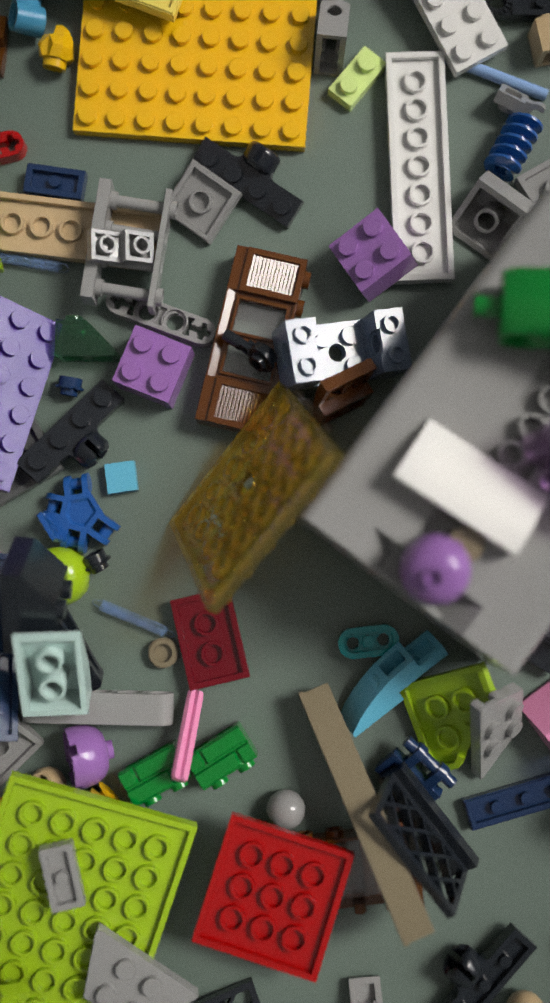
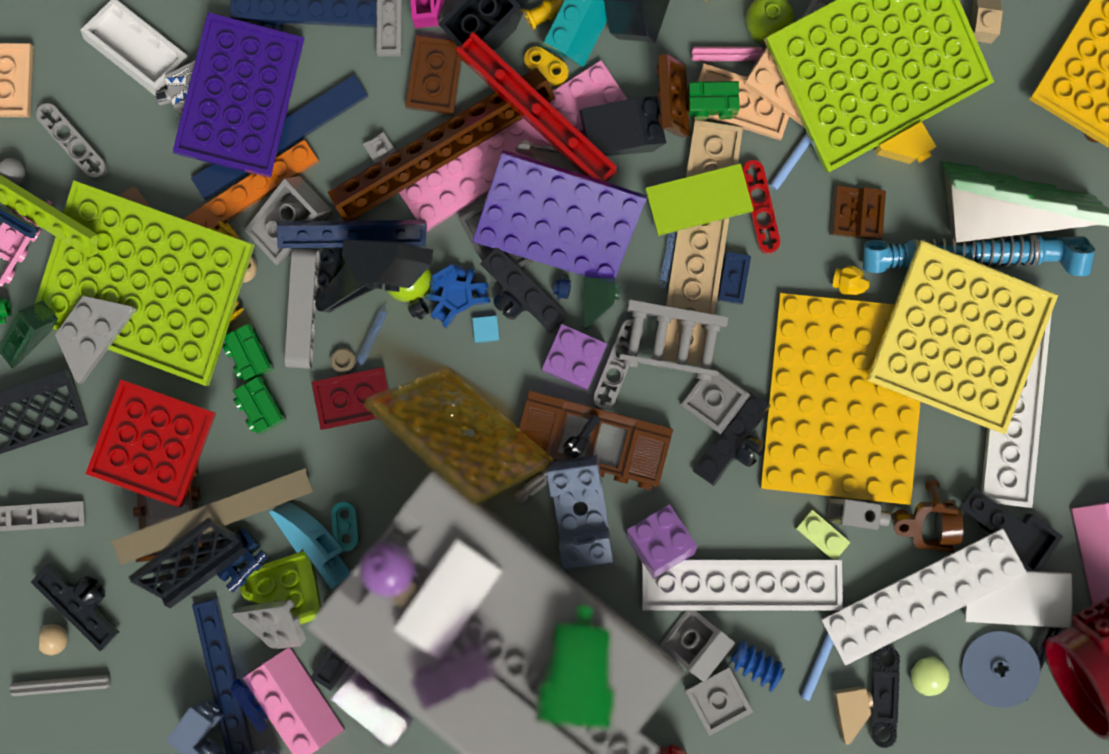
camera: 95 degrees right, 0 degrees up
light aqua slope [12,631,92,717] -> none
light grey plate [38,838,86,914] -> none
medium lavender cylinder [63,725,115,789] -> none
light grey slope [87,228,154,265] -> none
bright pink axle [171,690,204,782] -> none
light grey piece [266,789,305,830] -> none
reddish brown slope [313,358,377,429] -> none
light grey plate [493,83,546,114] -> none

